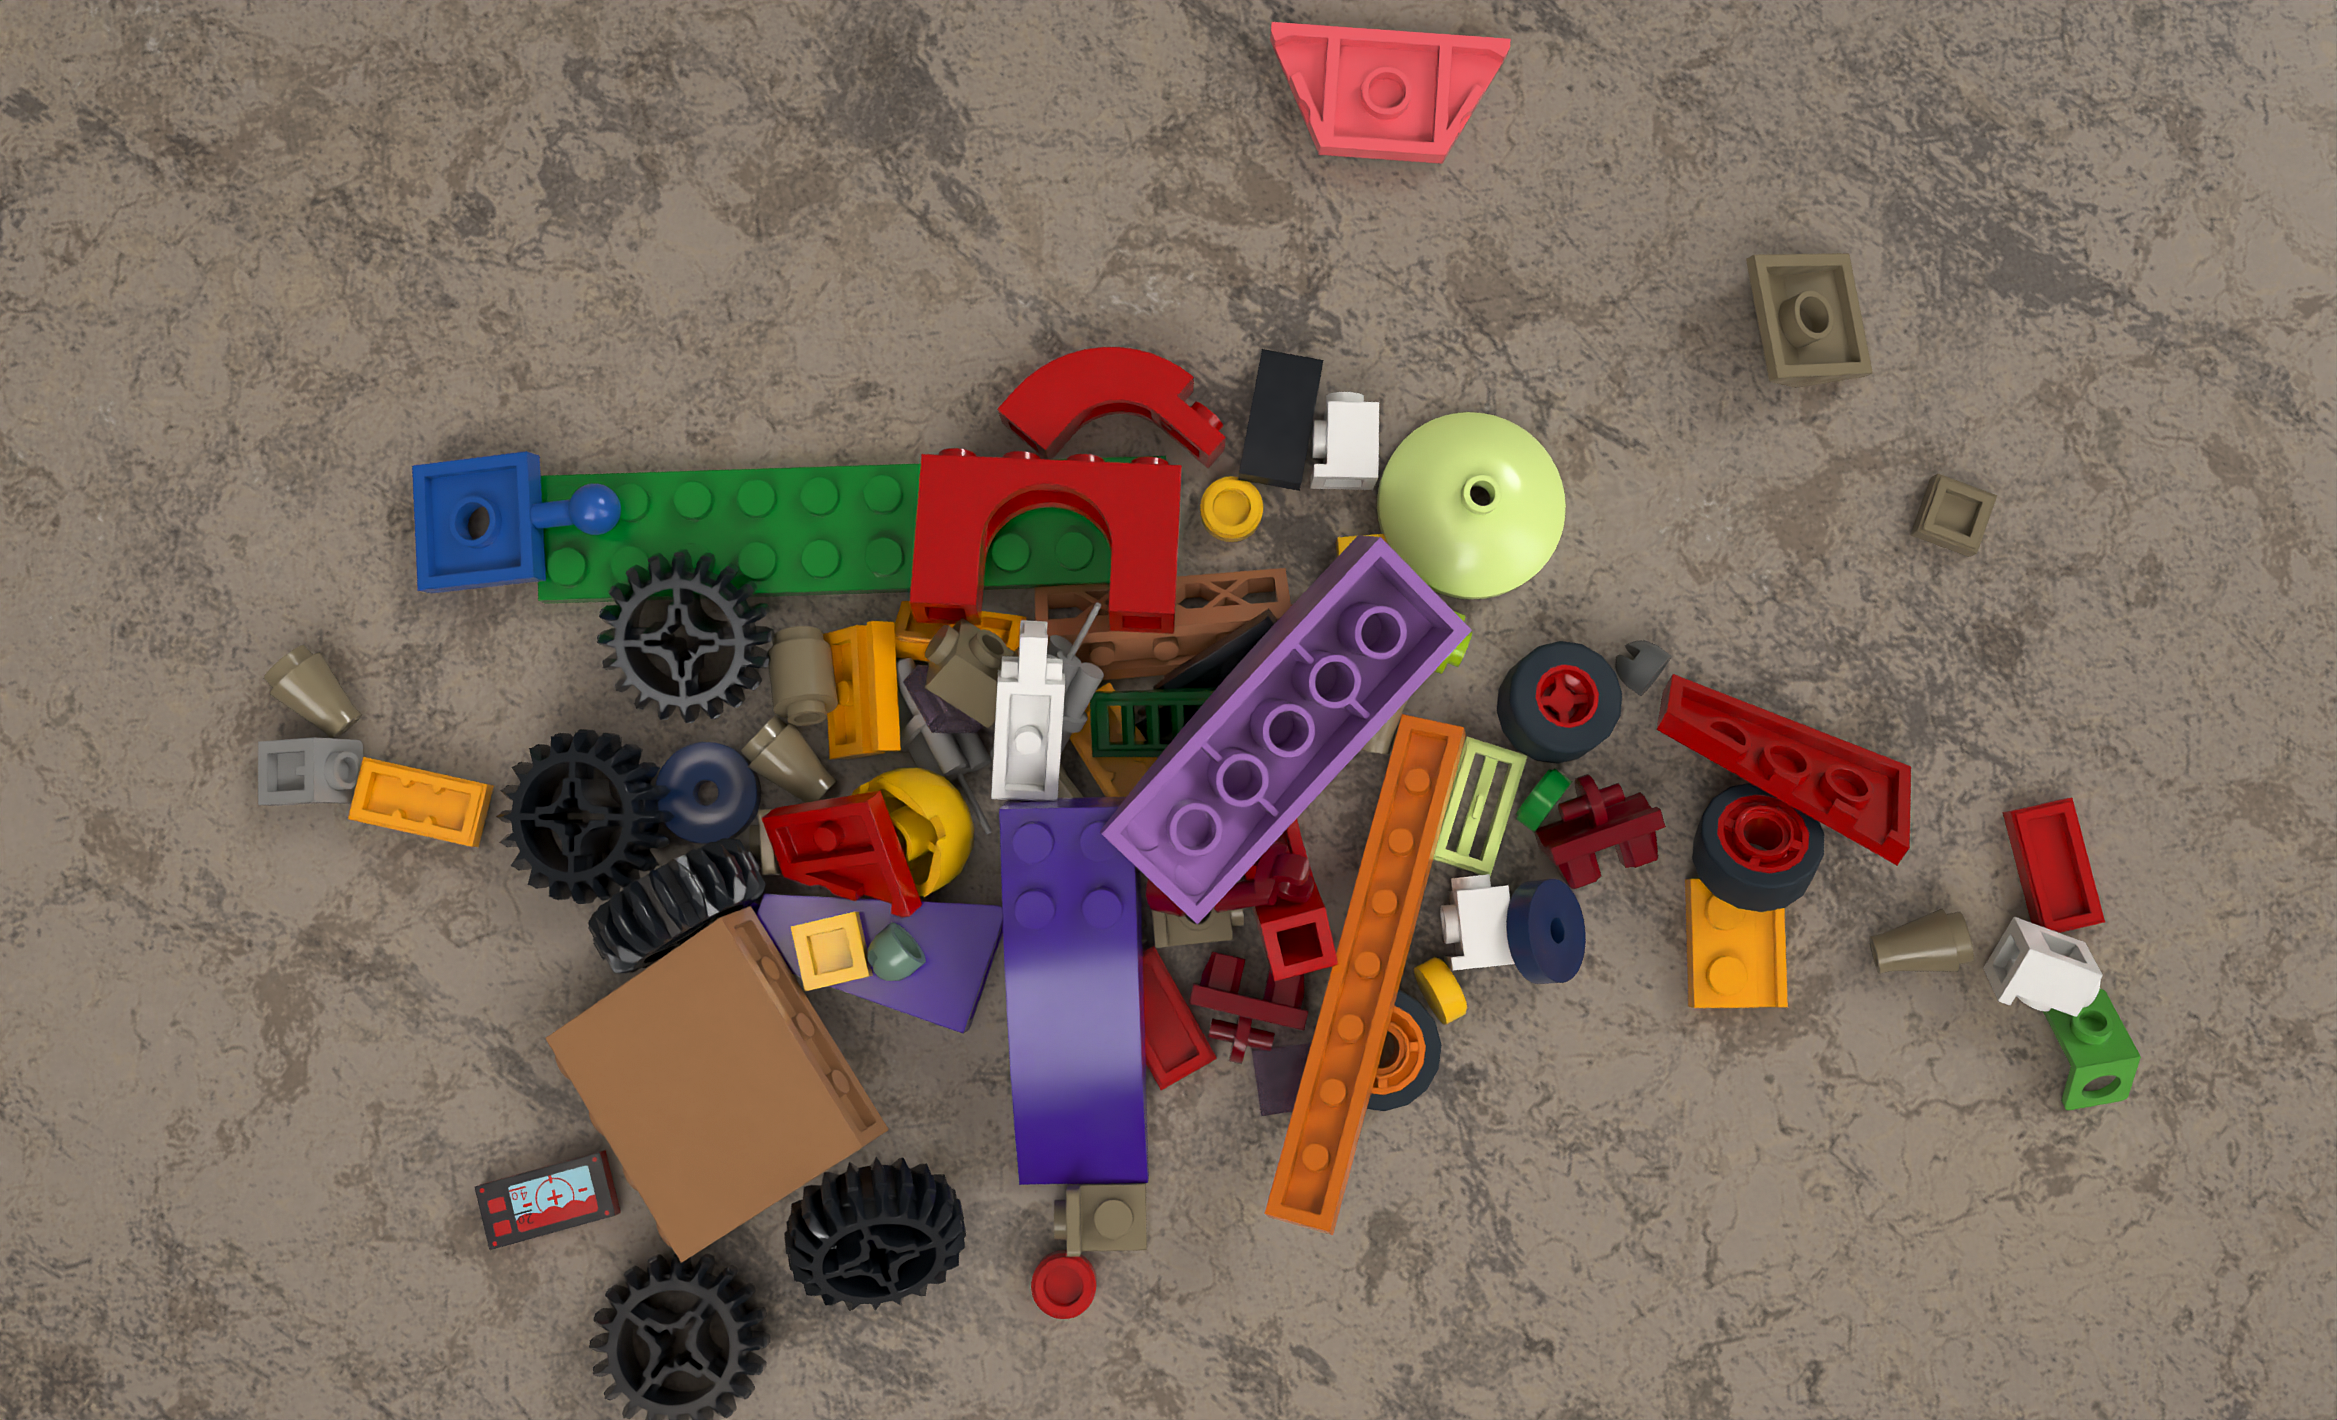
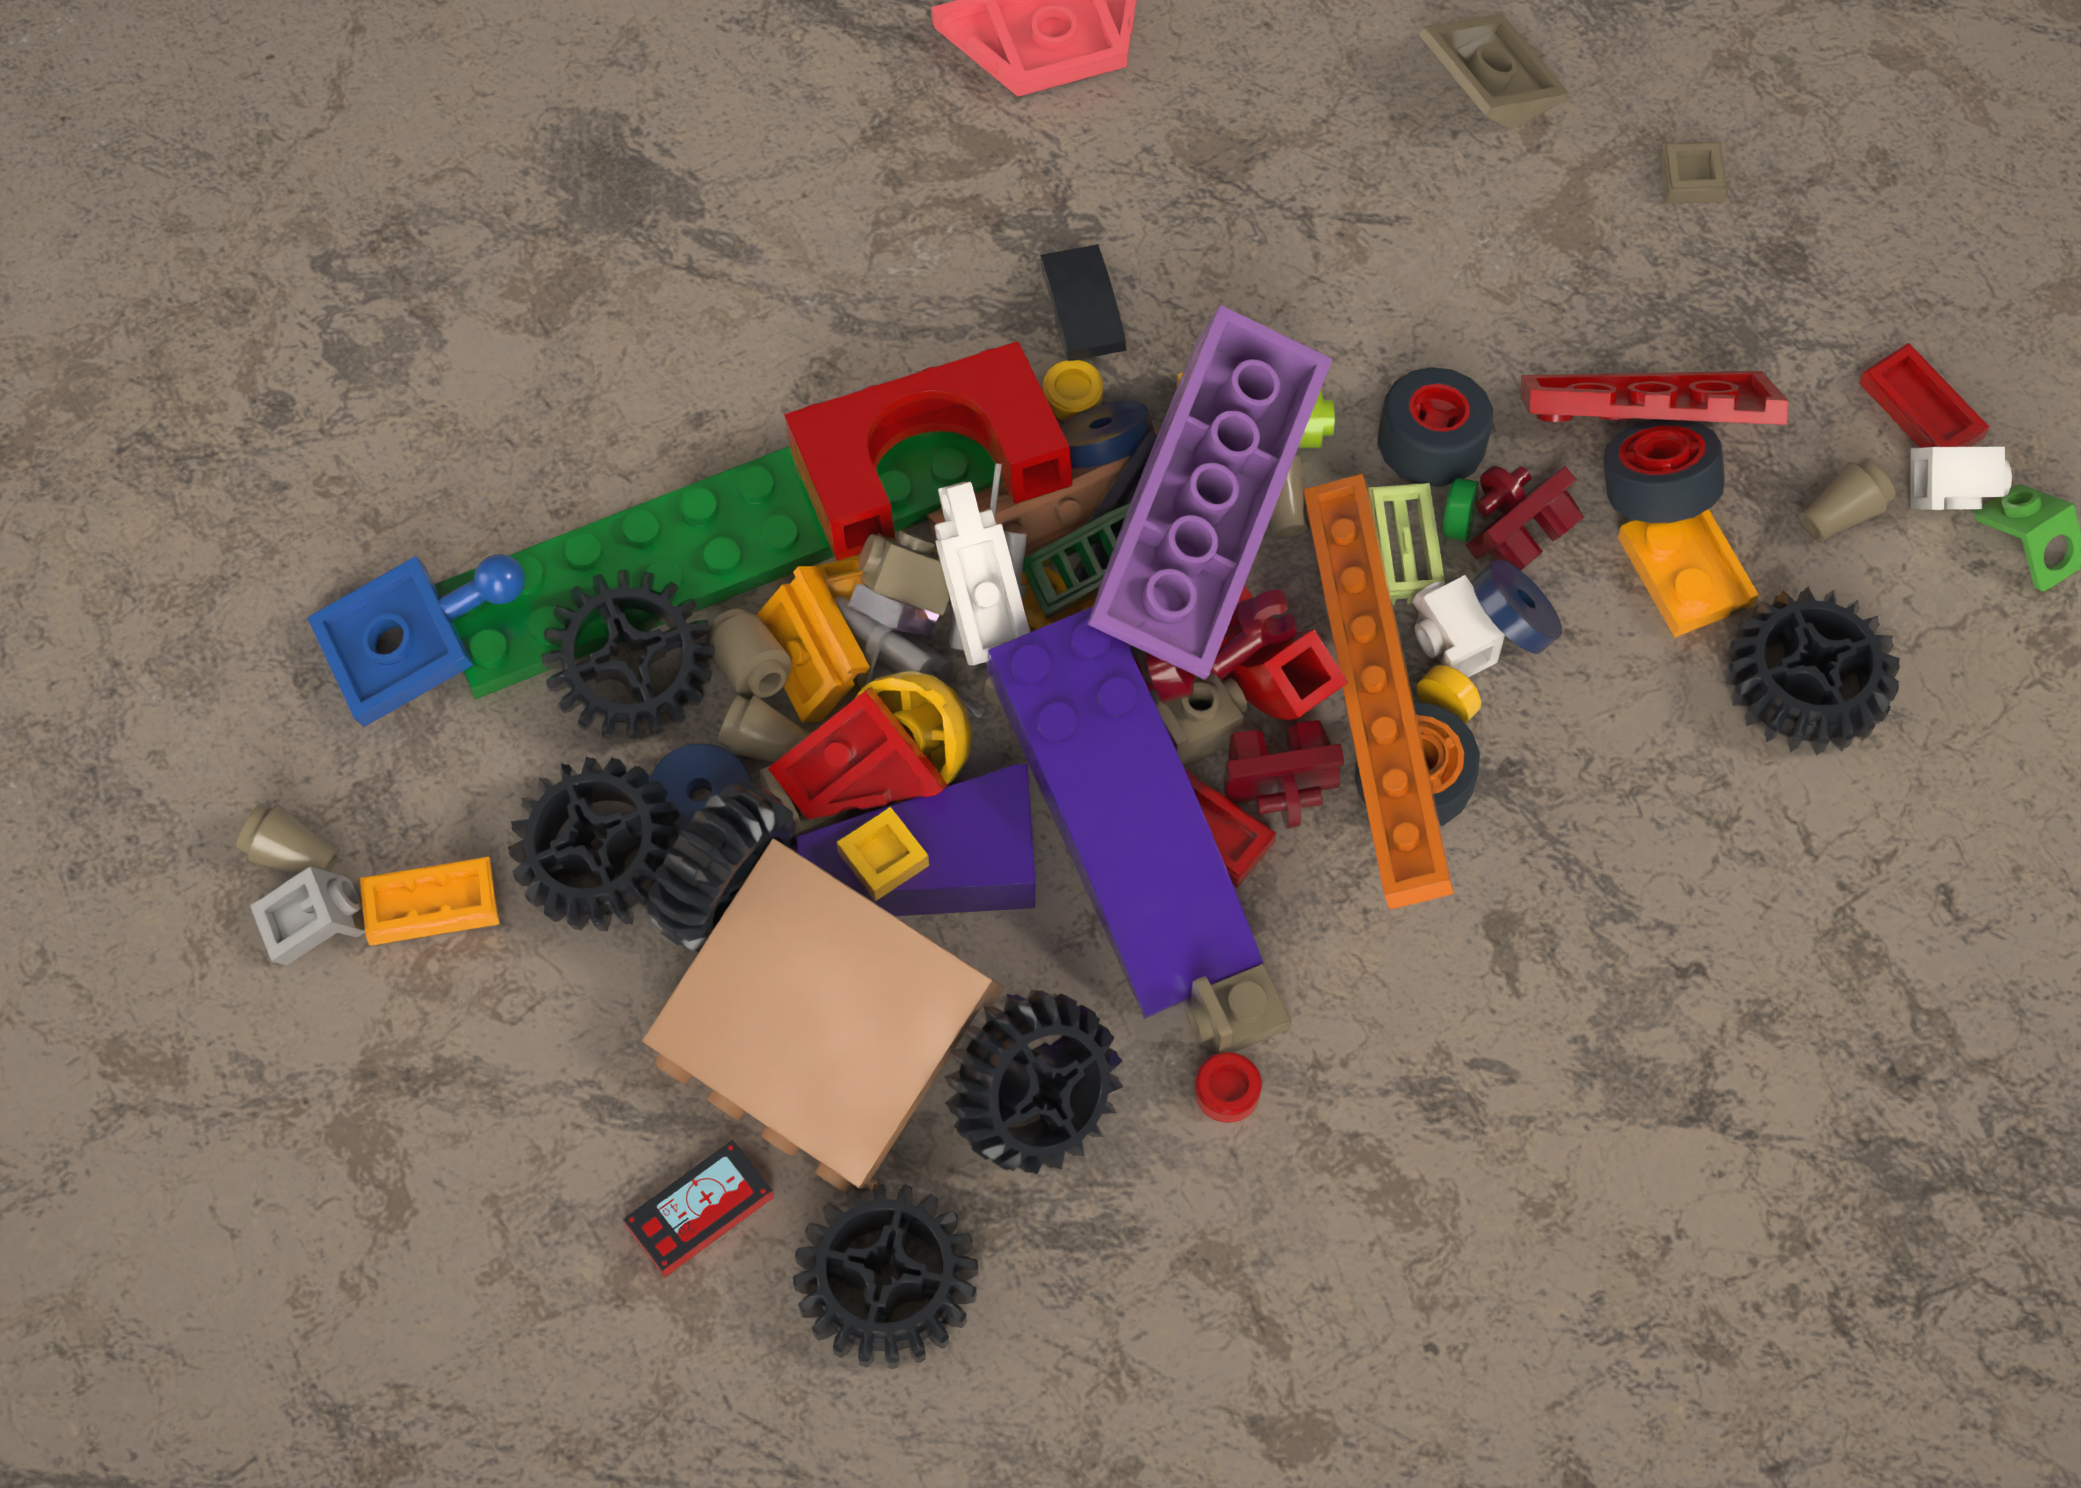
camera: 25 degrees left, 20 degrees down
sand green hinge [867,922,926,981] -> none
red arch [997,347,1226,468] -> none
tile [1251,1041,1312,1116] -> none
white brick [1310,392,1379,490] -> none
yellowish green dish [1377,412,1566,599] -> none
dark grey hinge [1615,640,1672,696] -> none
none -> dark blue piece [1060,401,1155,468]
none -> black gear [1725,587,1900,756]

